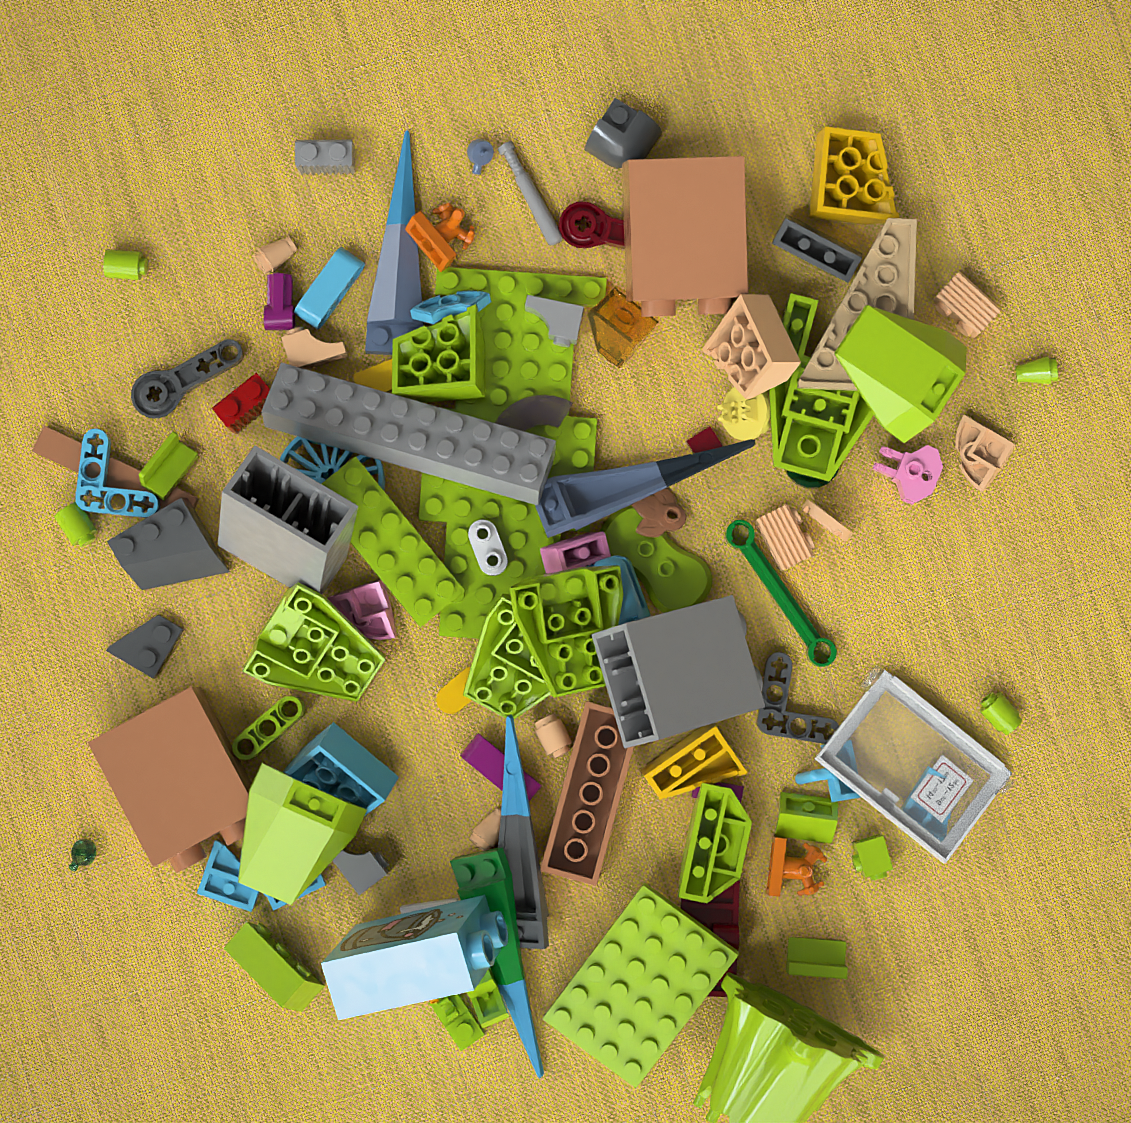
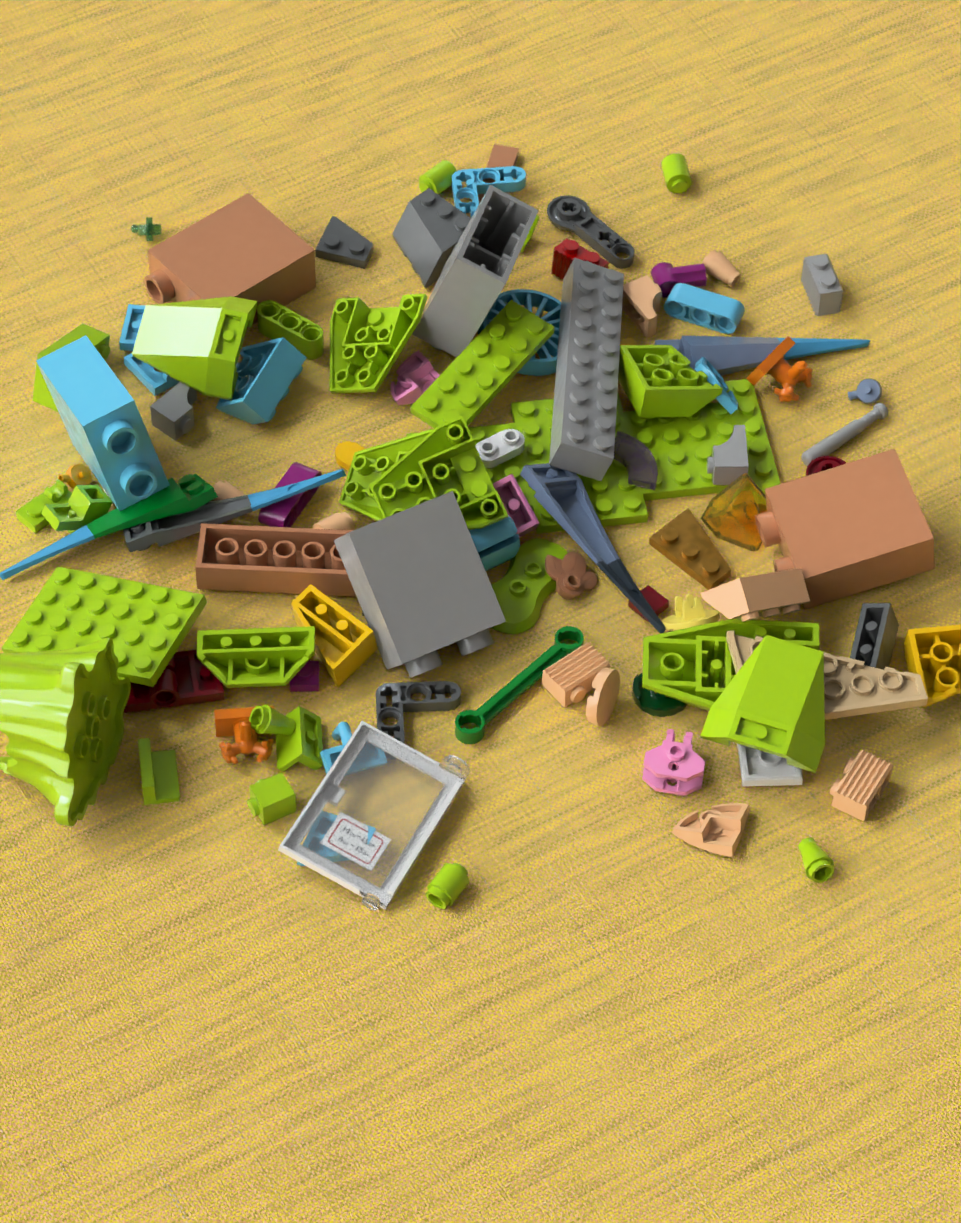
camera: 75 degrees right, 35 degrees down
dark grey brick [584,98,662,169] -> none
none -> lime cone [249,705,295,736]
none -> pearl gold wing [649,508,731,590]

